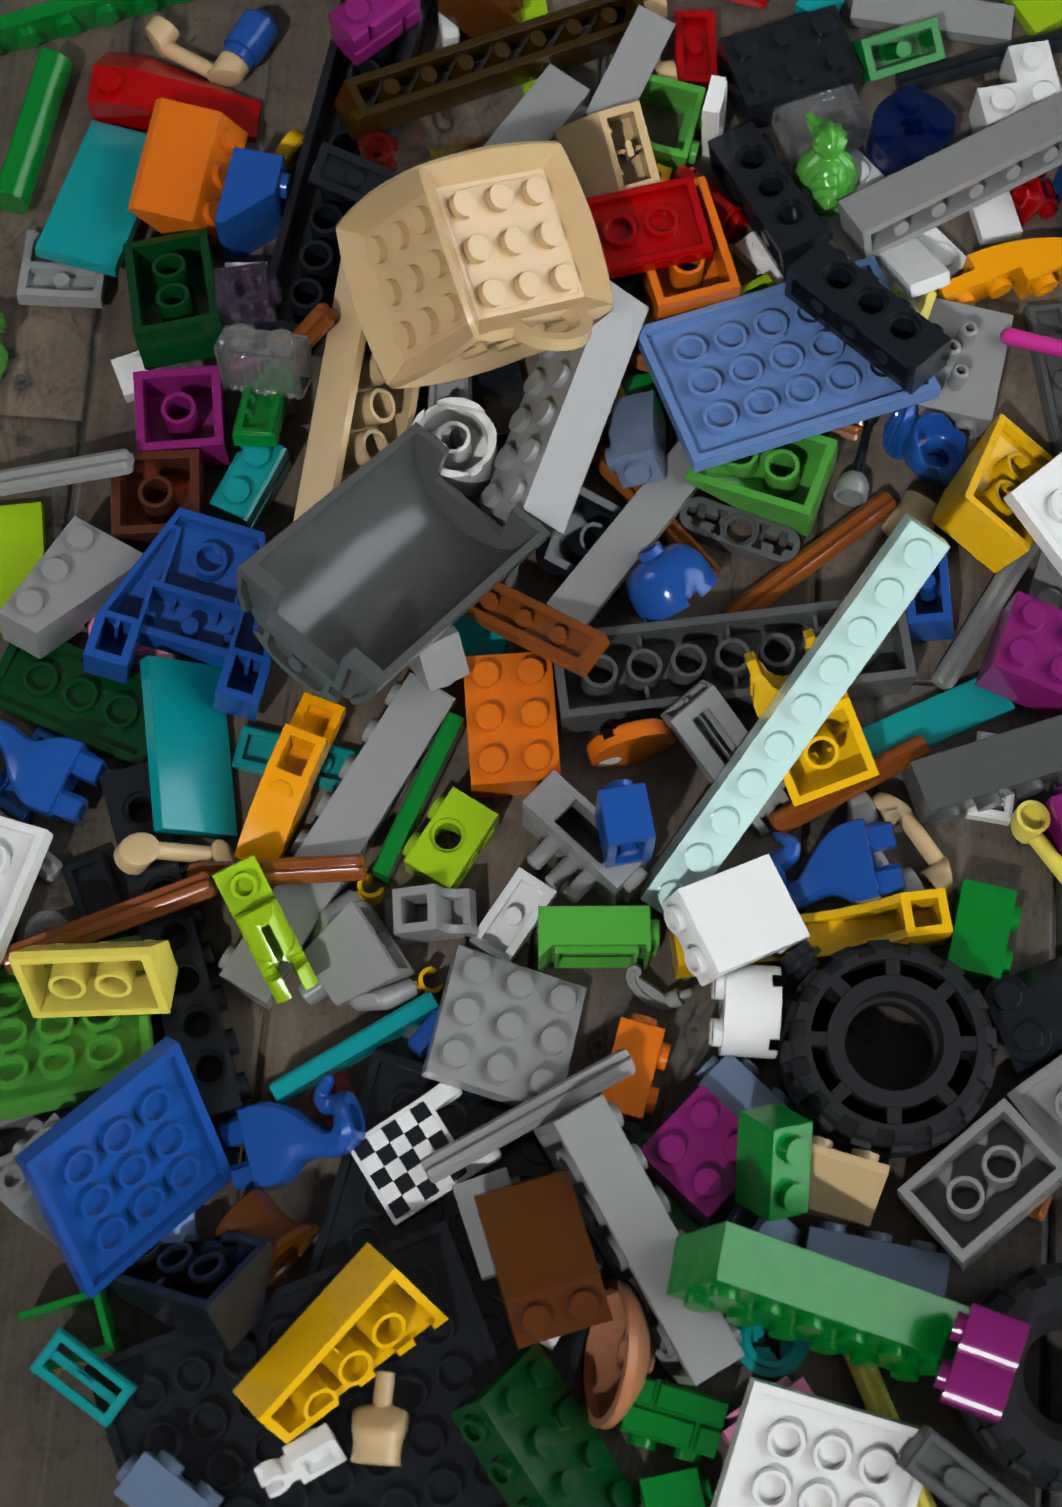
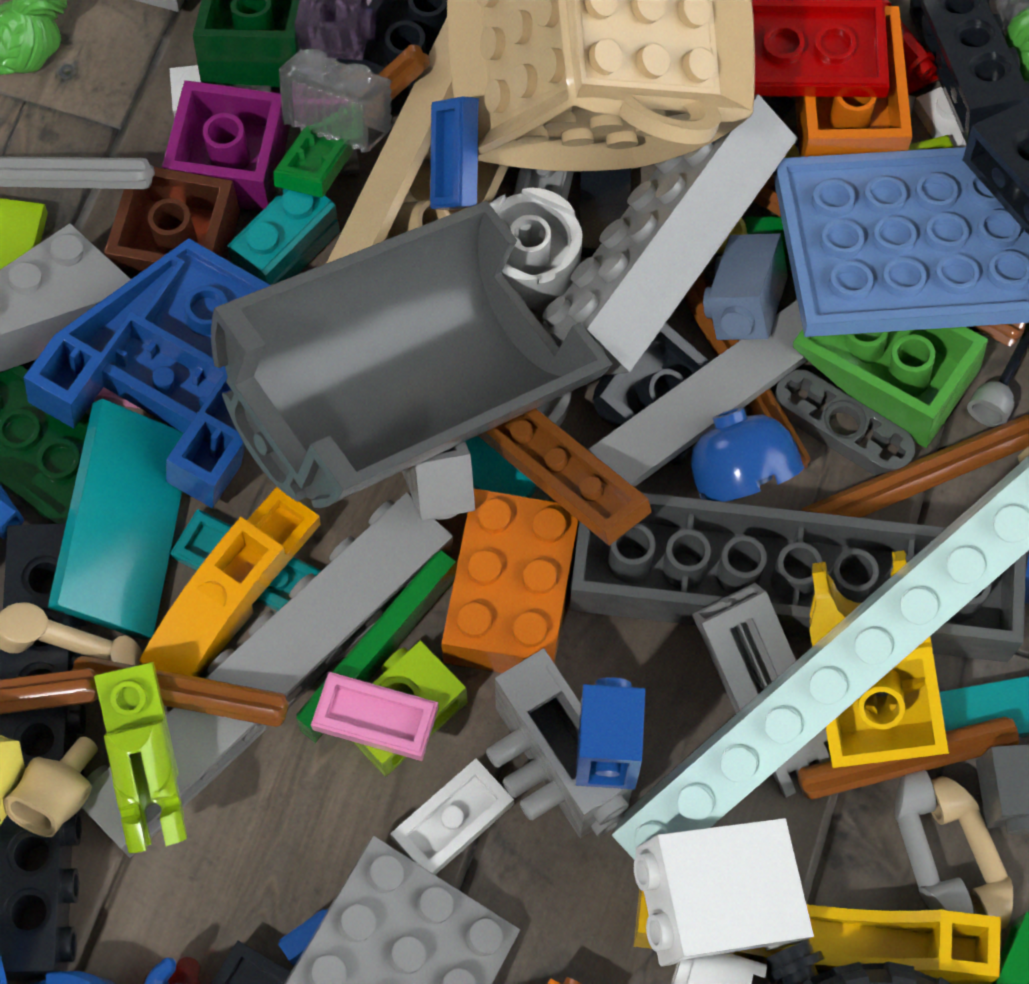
camera: 15 degrees right, 5 degrees down
teal tile [269,992,439,1104] -> none
light grey torso [298,874,444,1011] -> none
light grey brick [385,883,478,946] -> none
bright green window [538,905,660,972] -> none
orange tile [587,718,676,768] -> none
light grey piece [626,964,693,1011] -> none
blue hips [768,818,906,910] -> none
none -> tan piece [3,737,98,837]
none -> bright pink tile [311,672,439,761]
none -> blue tile [430,96,479,210]

